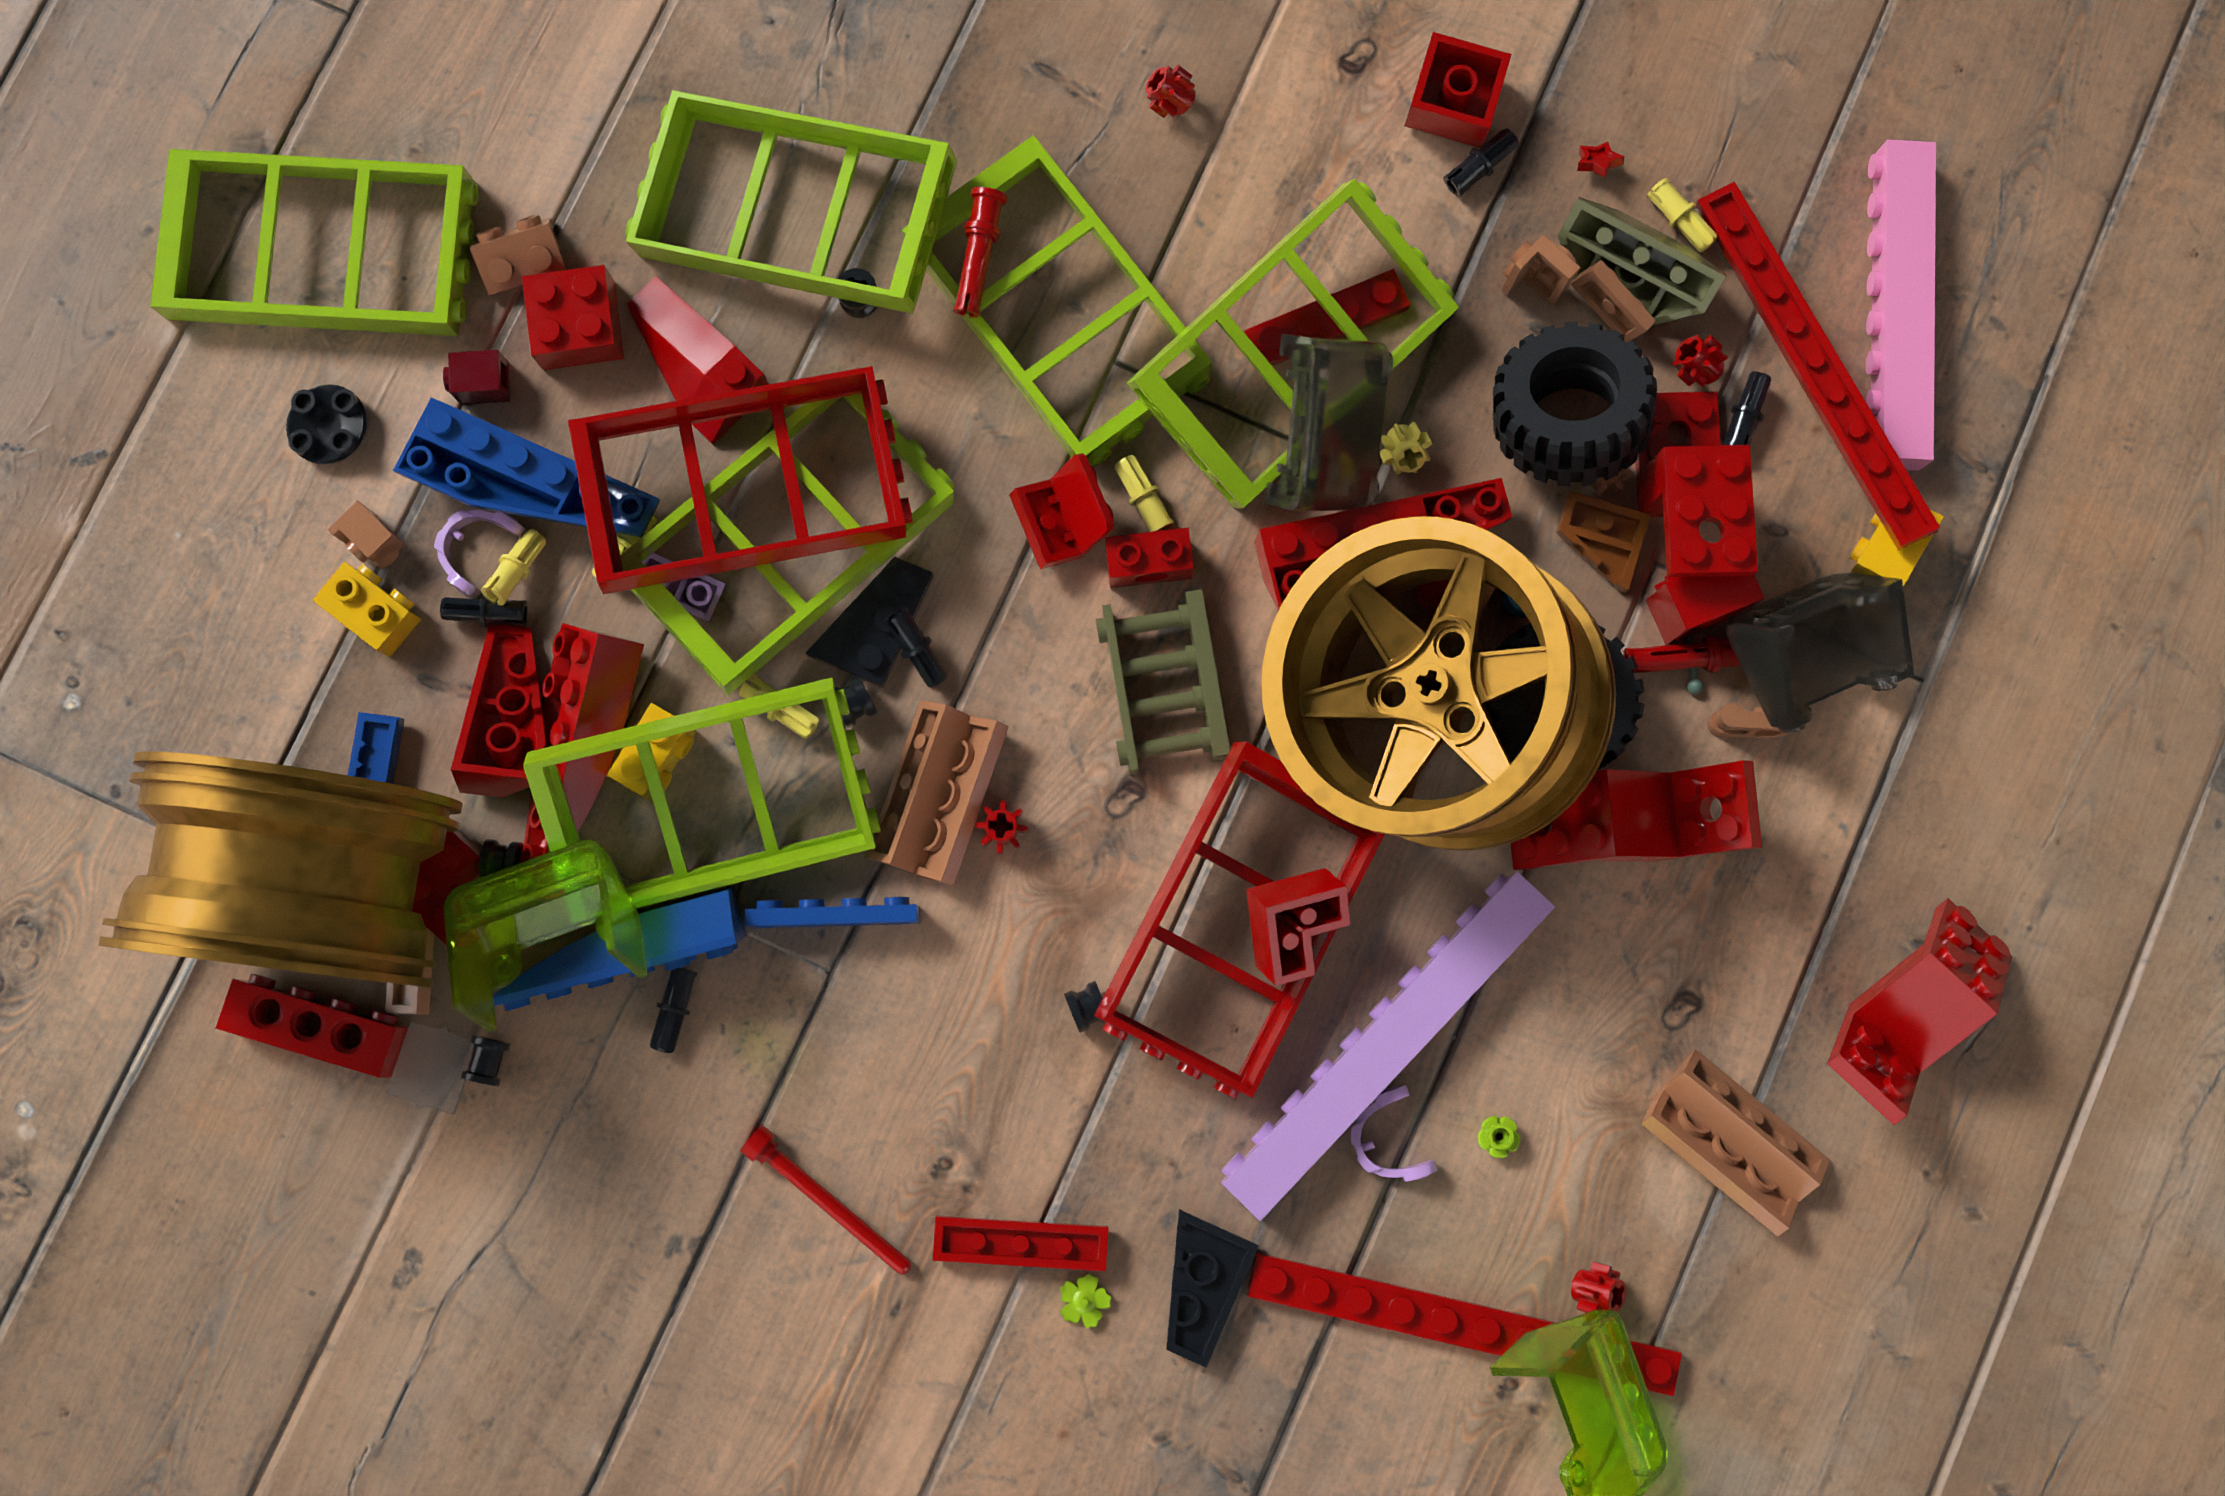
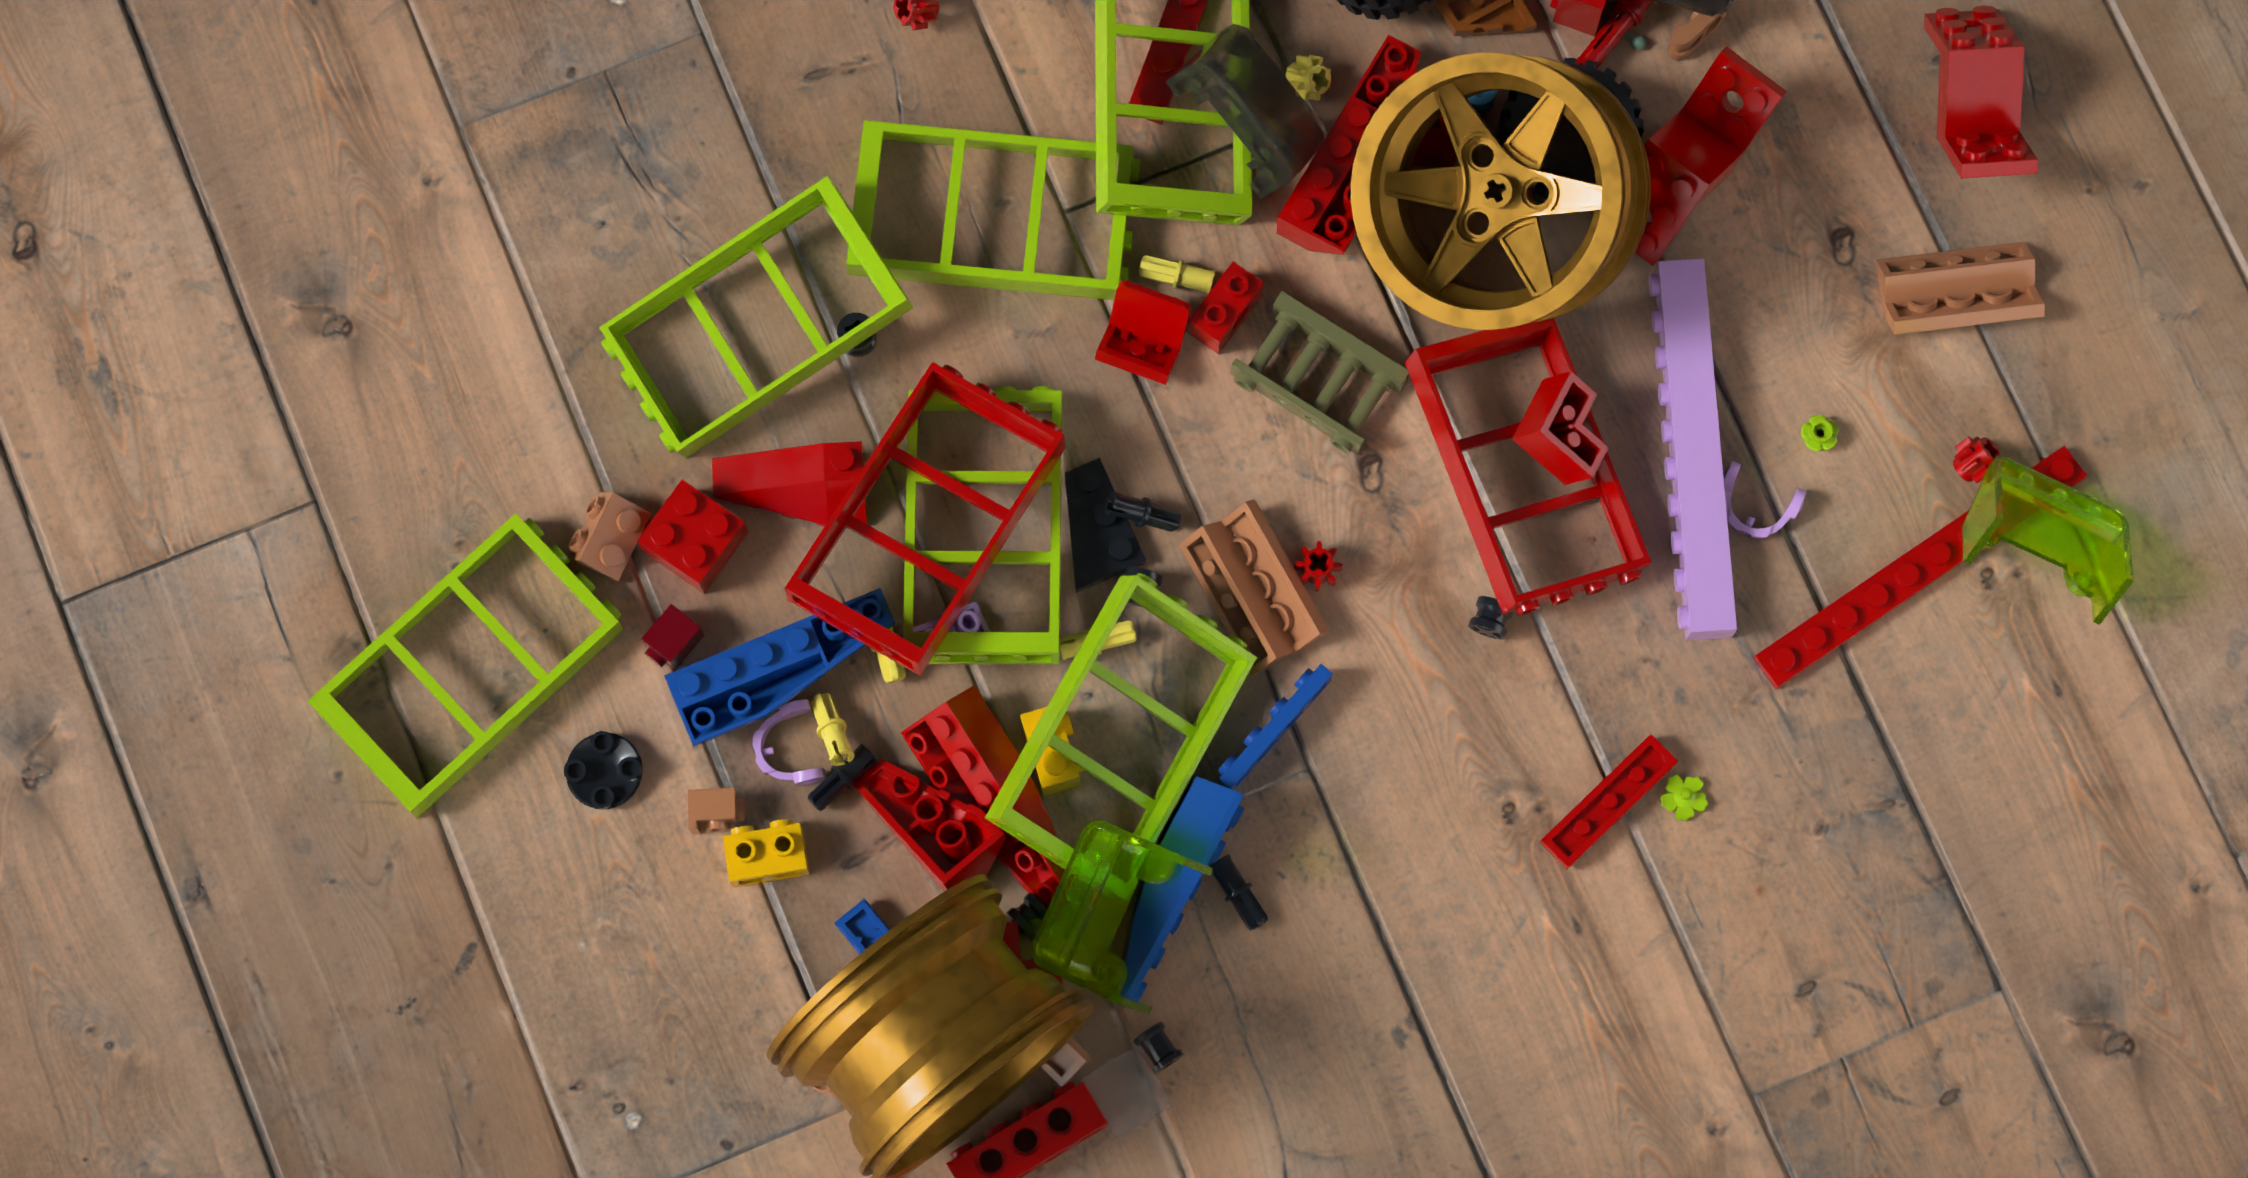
camera: 45 degrees left, 5 degrees down
red piece [740,1124,911,1275] -> none
red pin [953,187,1008,318] -> none
black wing [1166,1209,1259,1368] -> none

